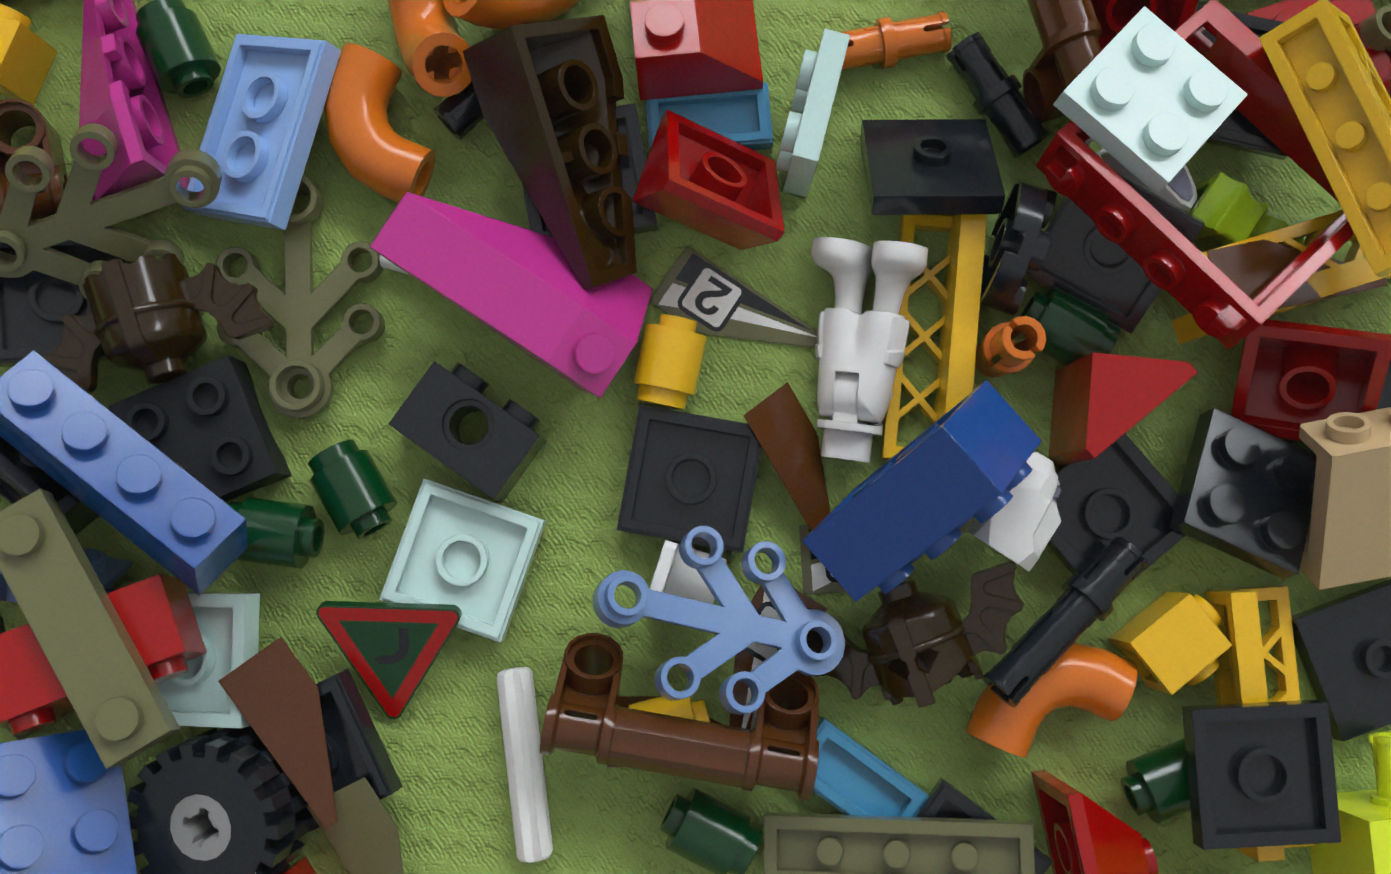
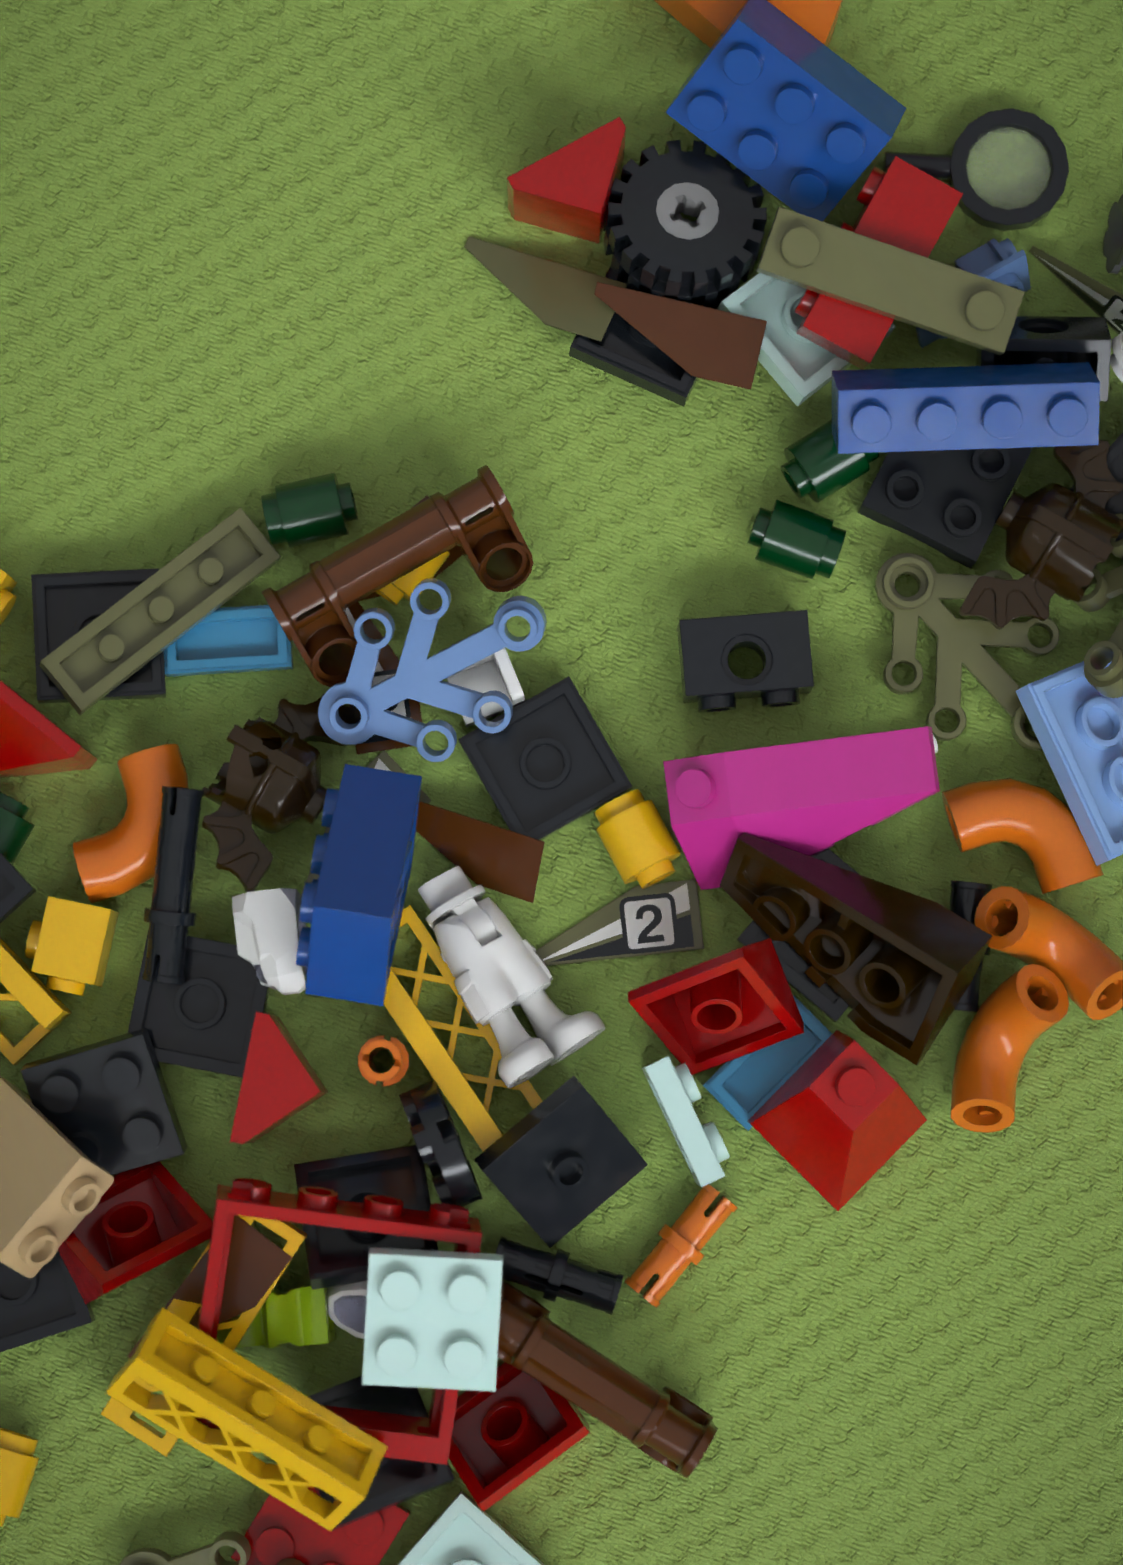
camera: 140 degrees right, 0 degrees up
piece [316,601,462,719] -> none
light aqua plate [379,478,546,643] -> none
white axle [496,667,553,863] -> none
dark green brick [1021,286,1120,365] -> none

